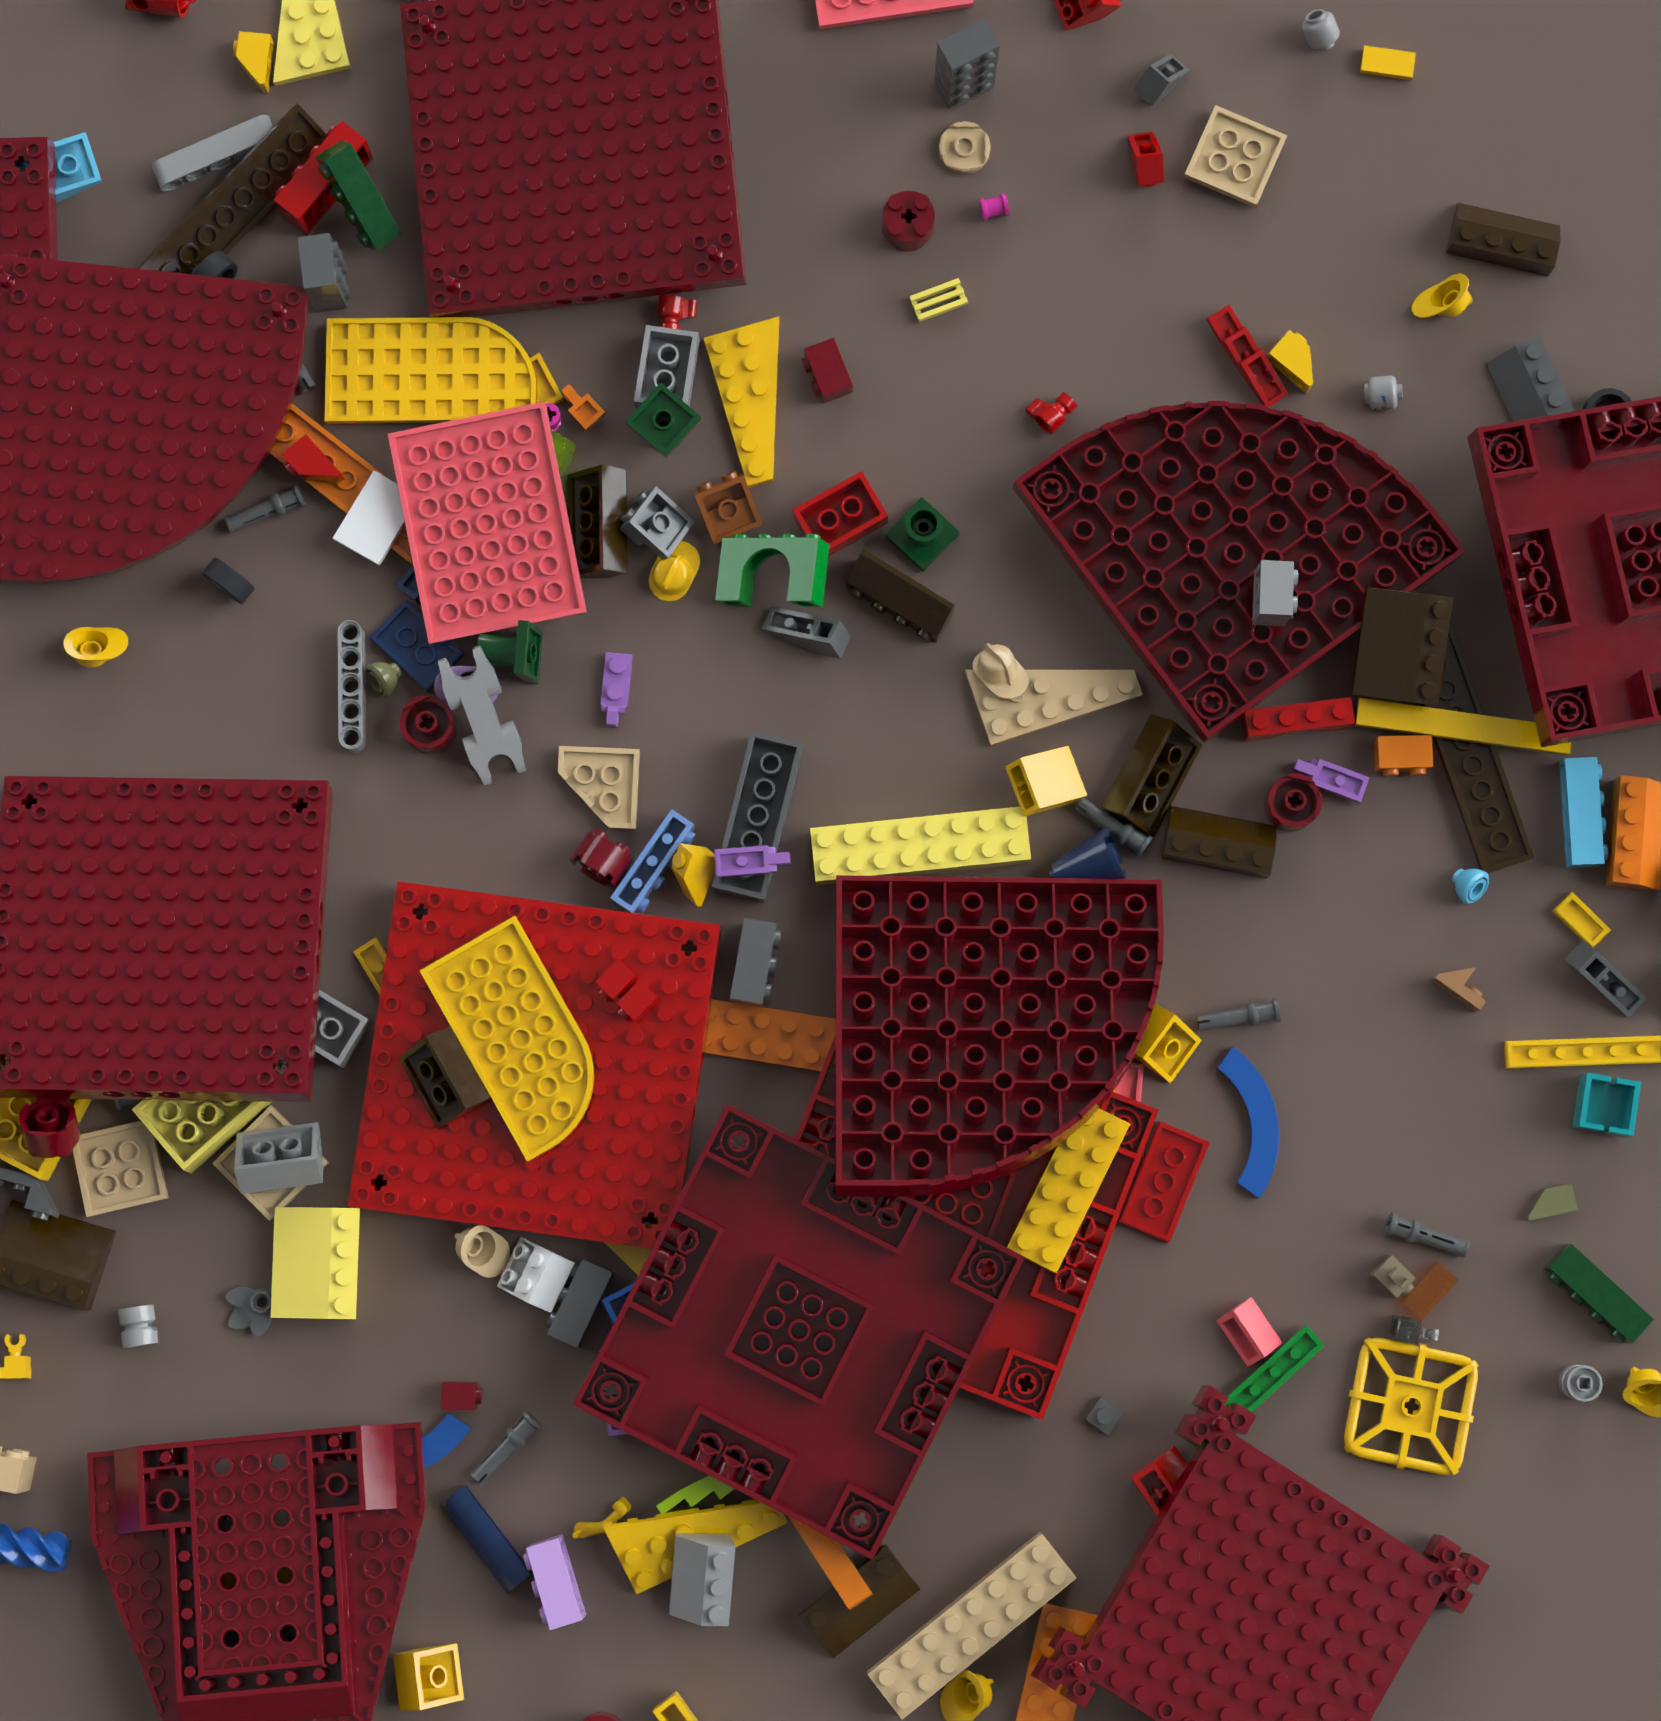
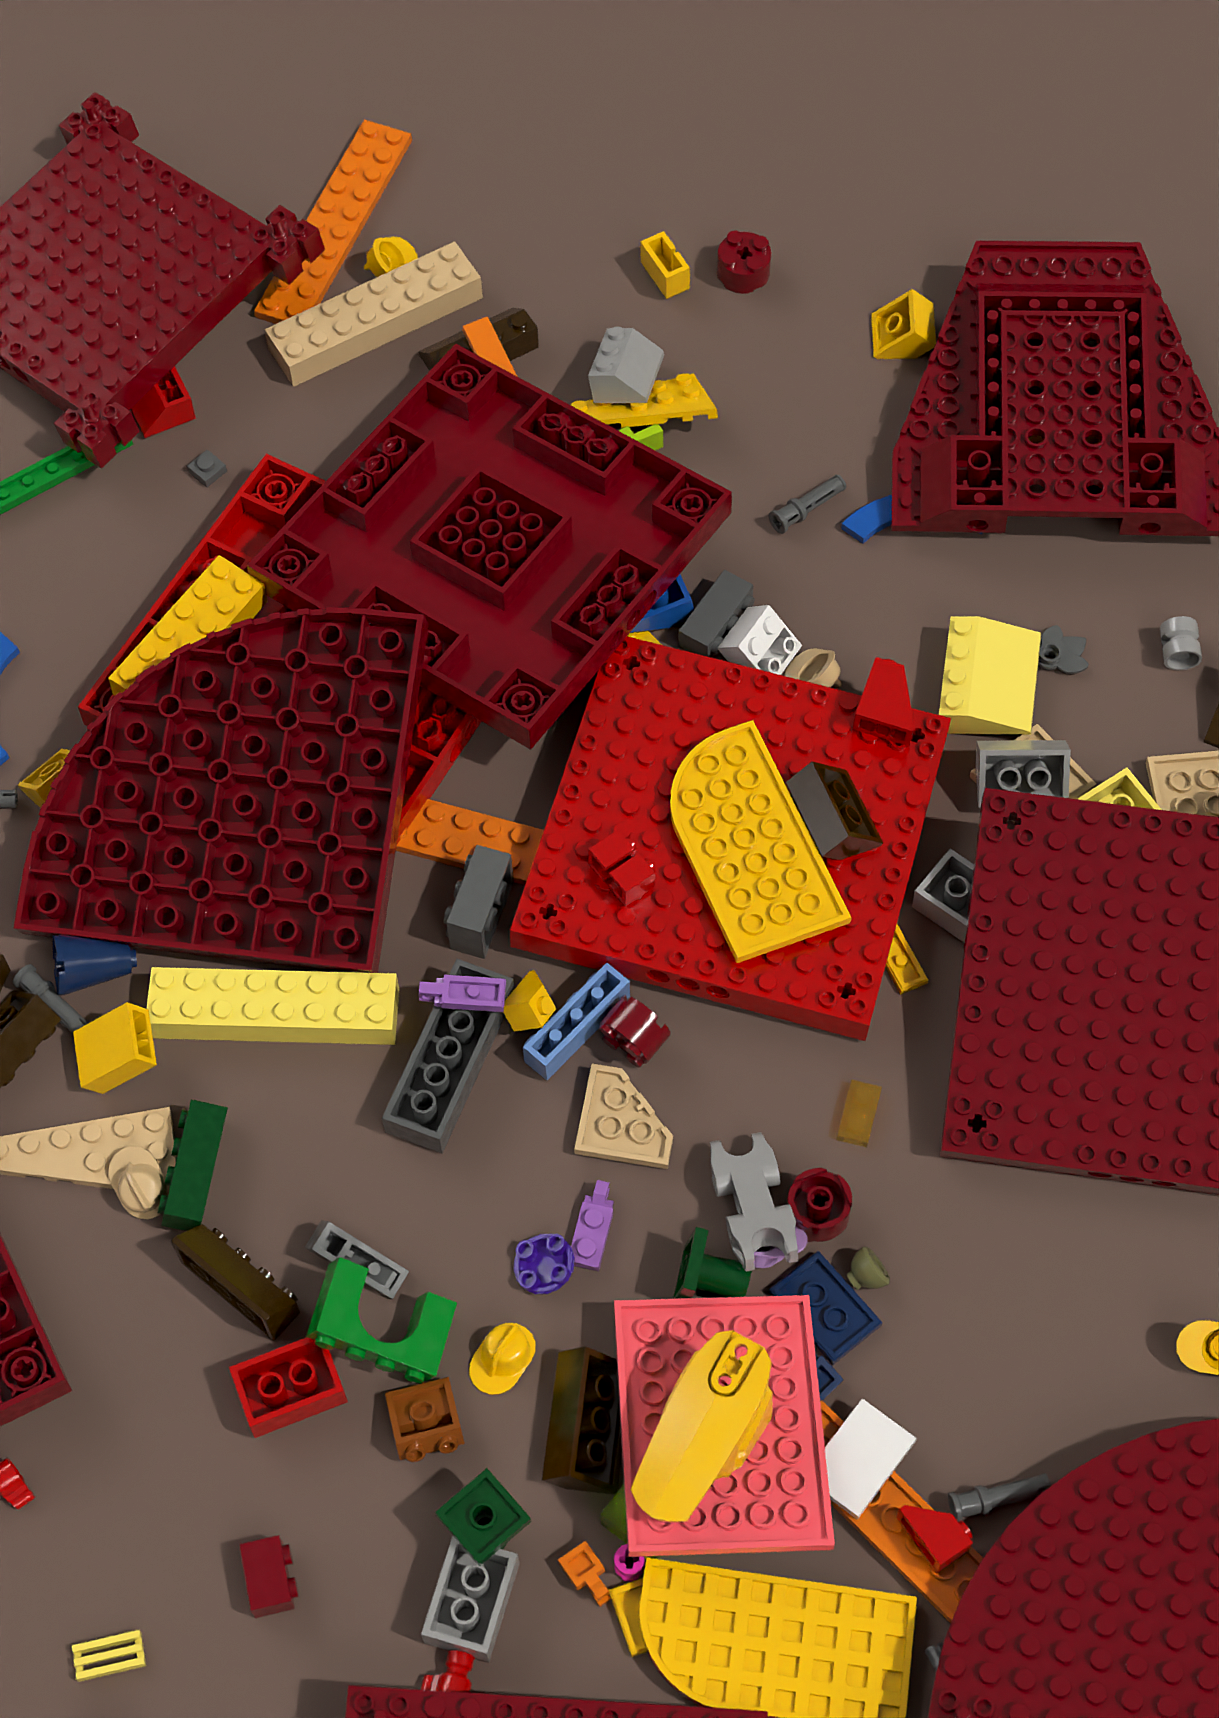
camera: 170 degrees left, 20 degrees down
black tyre [202,557,255,604] -> none
light grey beam [337,620,366,754] -> none
dark blue brick [440,1485,533,1593] -> none
dark red brick [441,1381,483,1410] -> none
lavender brick [523,1534,586,1630] -> none
yellow piece [572,1497,632,1539] -> none
dark grey plate [620,486,695,560] -> none
yellow wing [704,316,779,488] -> none
dark green plant [885,497,960,572] -> none
red tile [1118,1121,1210,1243] -> none
coral brick [1216,1297,1282,1367] -> none
none -> dark green brick [157,1099,228,1231]
none -> dark purple dish [513,1234,575,1294]
none -> yellow piece [631,1330,773,1522]
none -> clear yellow plate [837,1080,882,1148]
none -> red slope [853,657,914,746]

